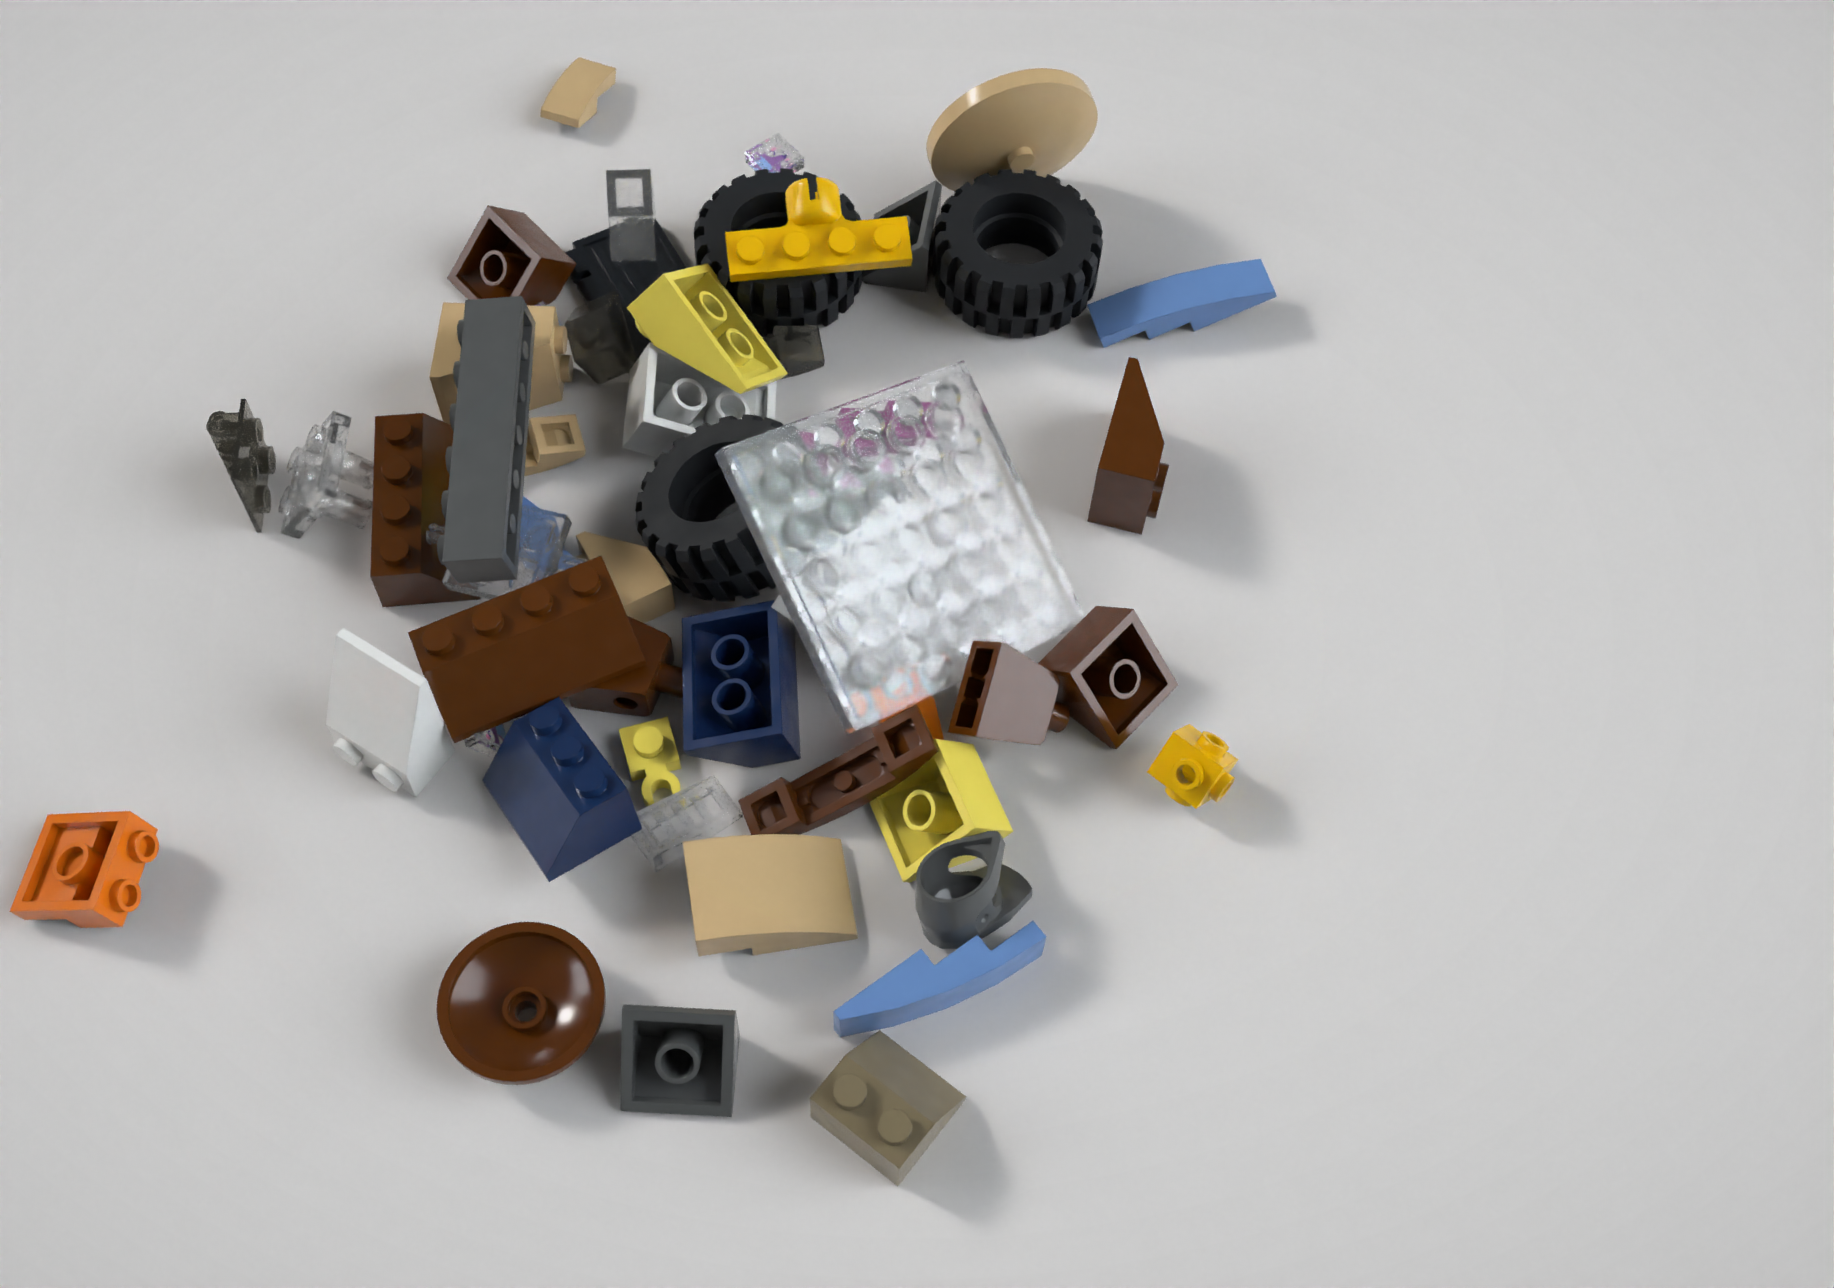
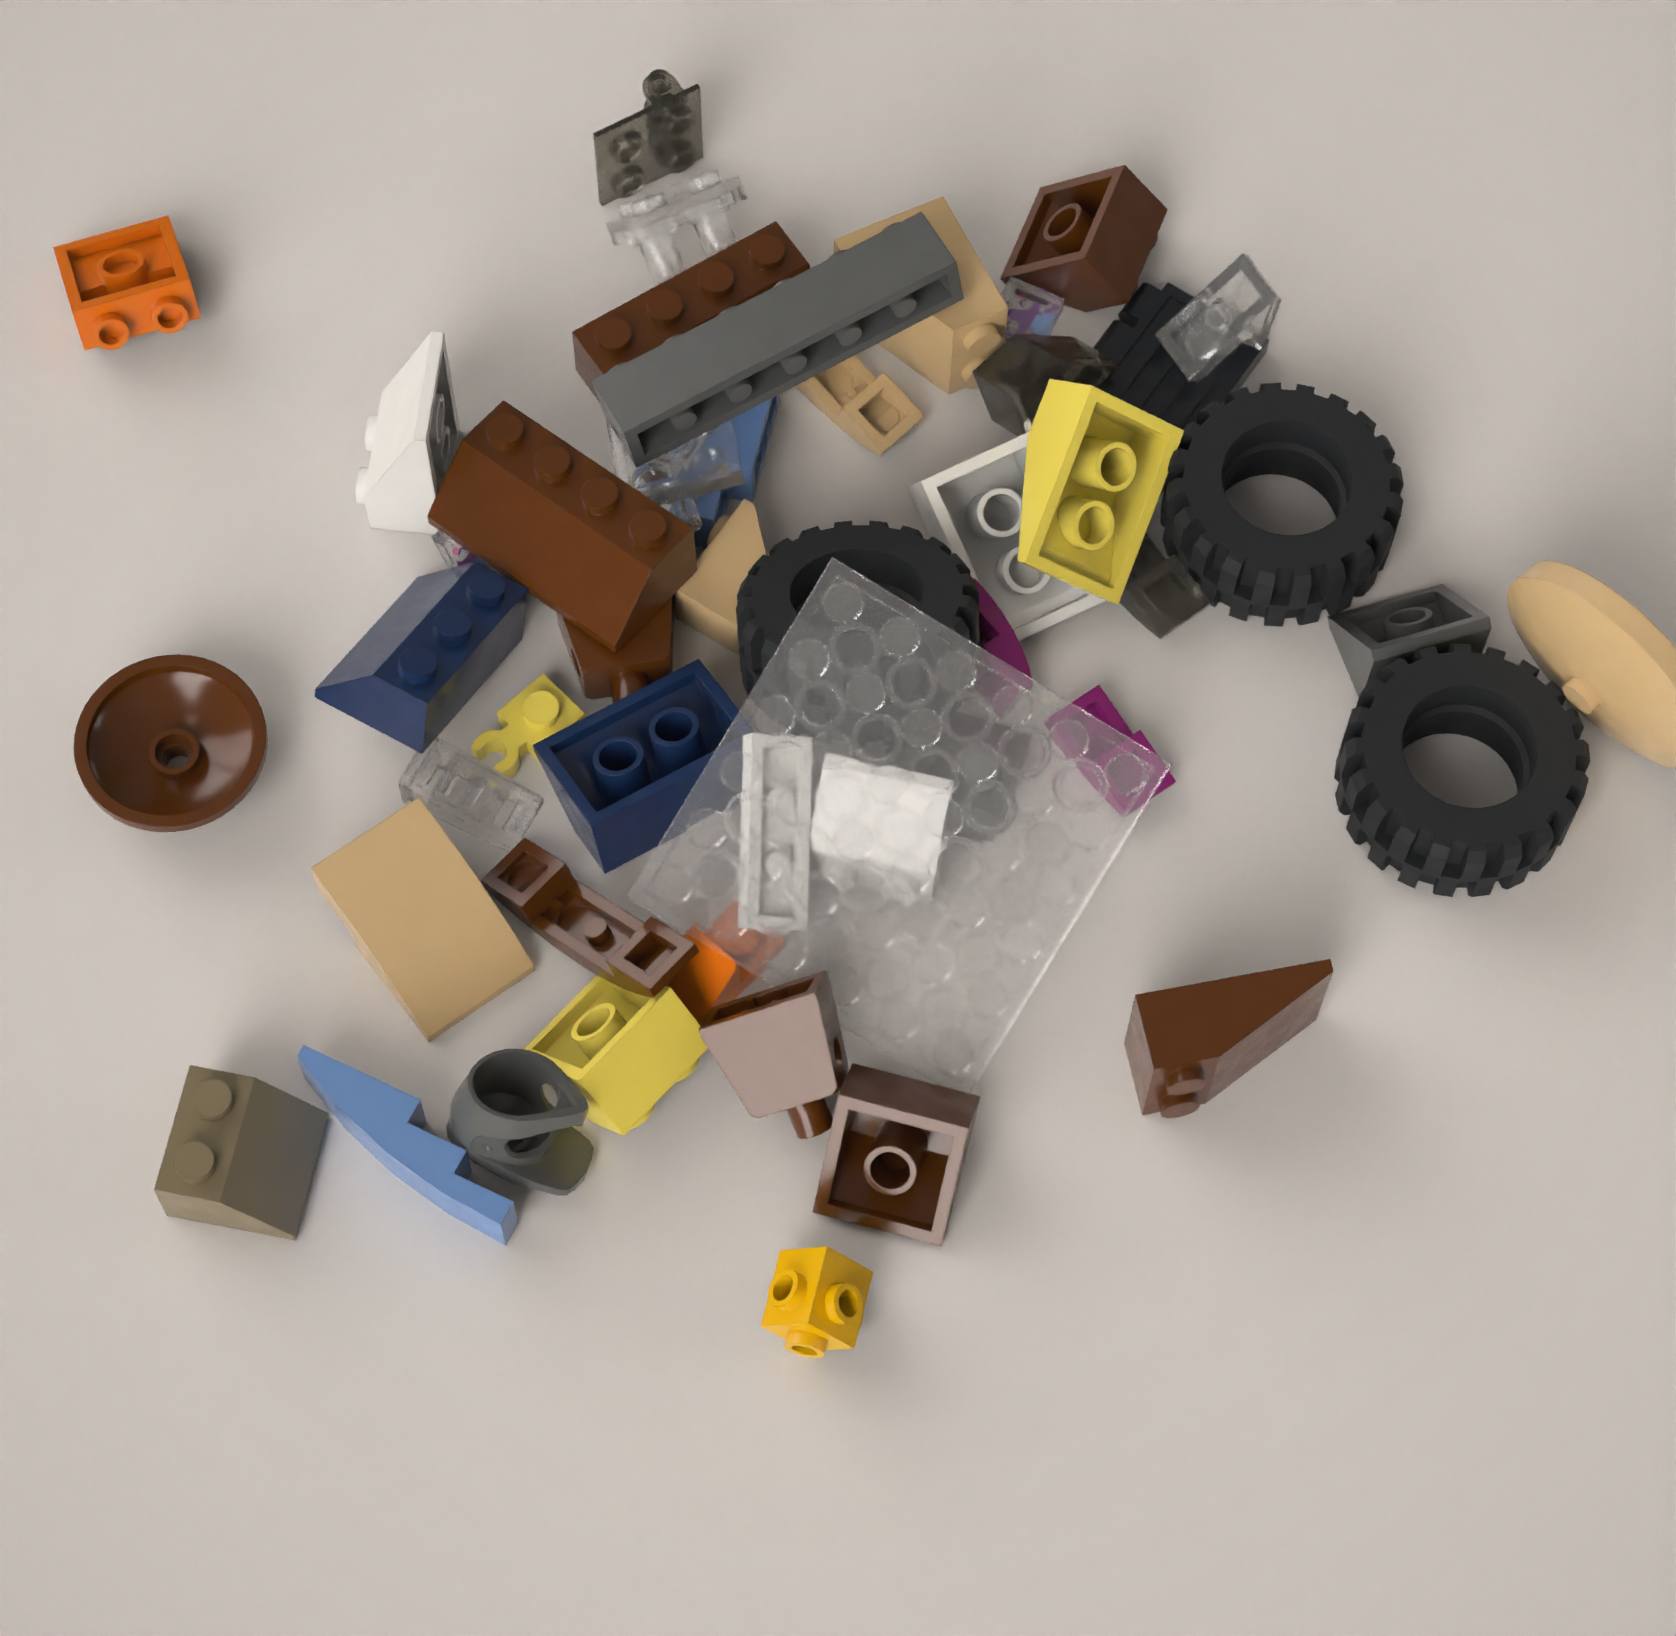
camera: 65 degrees right, 5 degrees up
tan slope [540,57,616,128] -> none
dark grey slope [620,1004,740,1117] -> none
yellow plate [725,177,913,282] -> none
clear tile [745,133,804,173] -> none
medium blue slope [1087,259,1277,348] -> none

